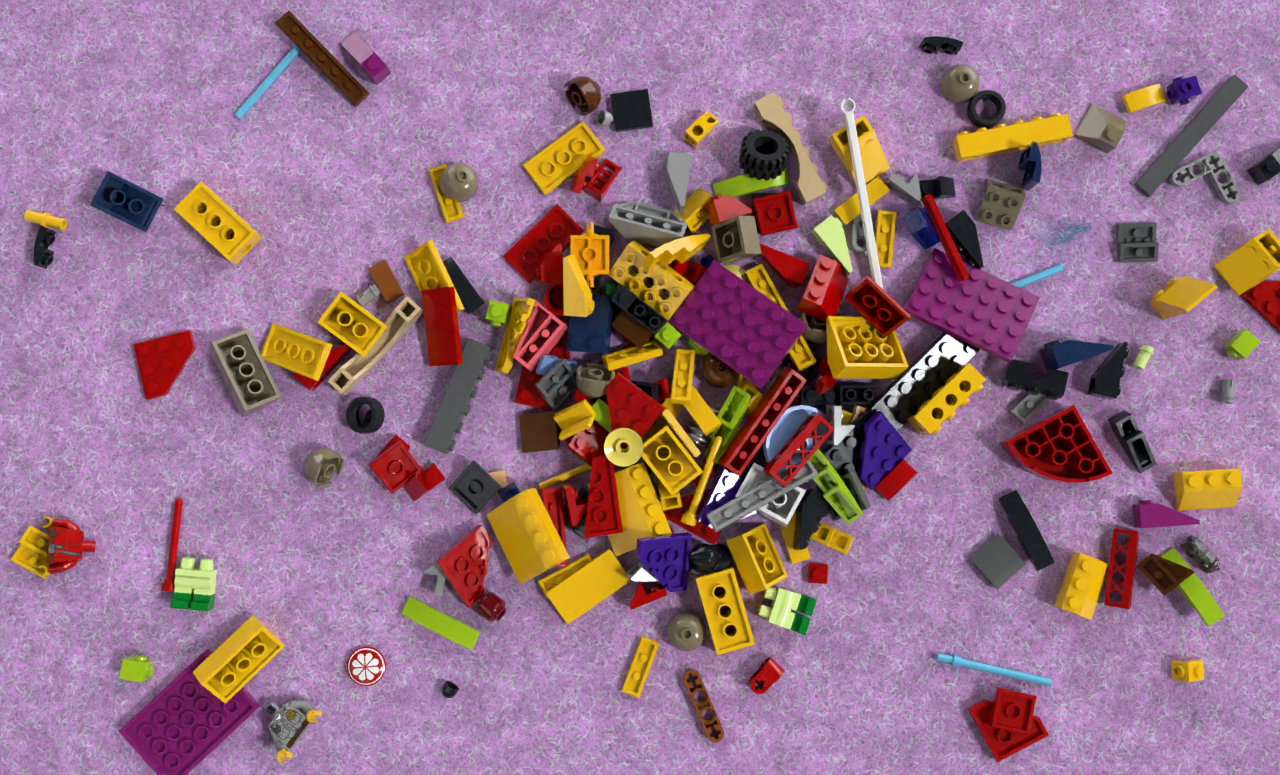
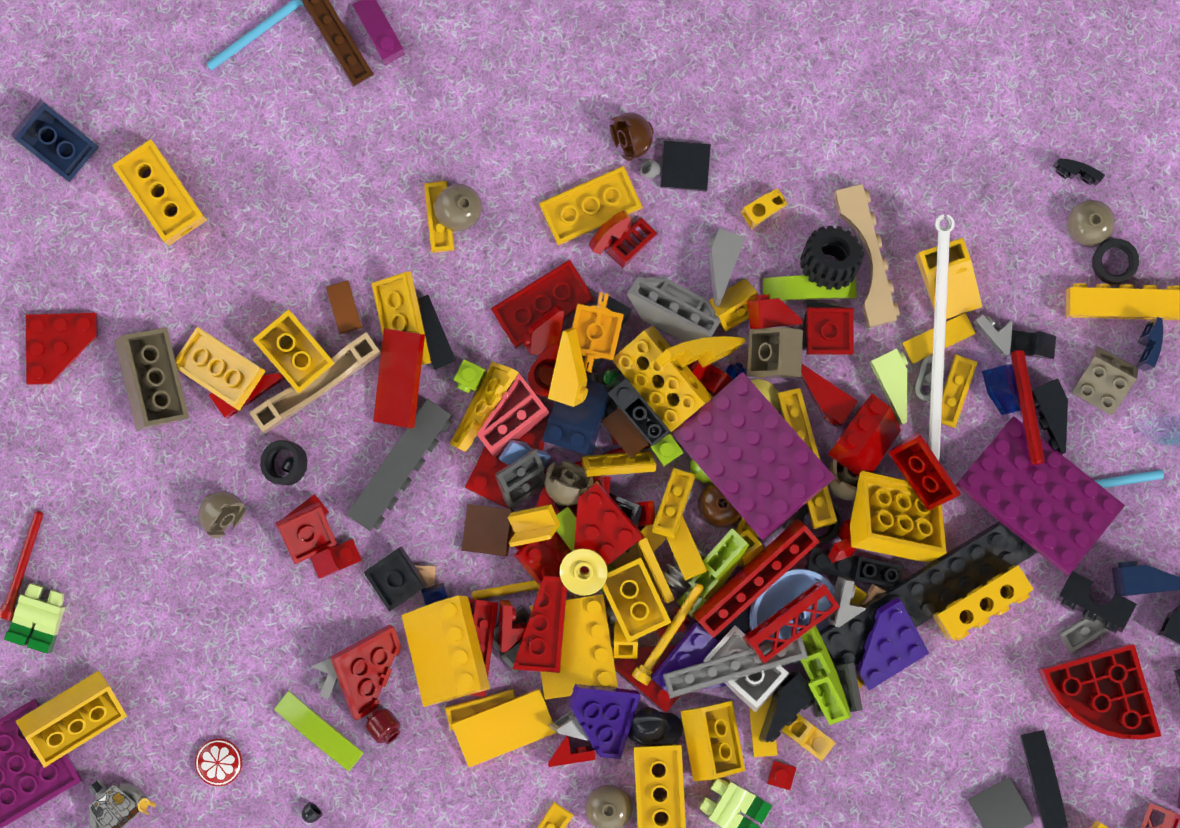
camera: 15 degrees right, 0 degrees up
light grey pin [356,284,381,306] -> none
red slope [875,458,917,501] -> none

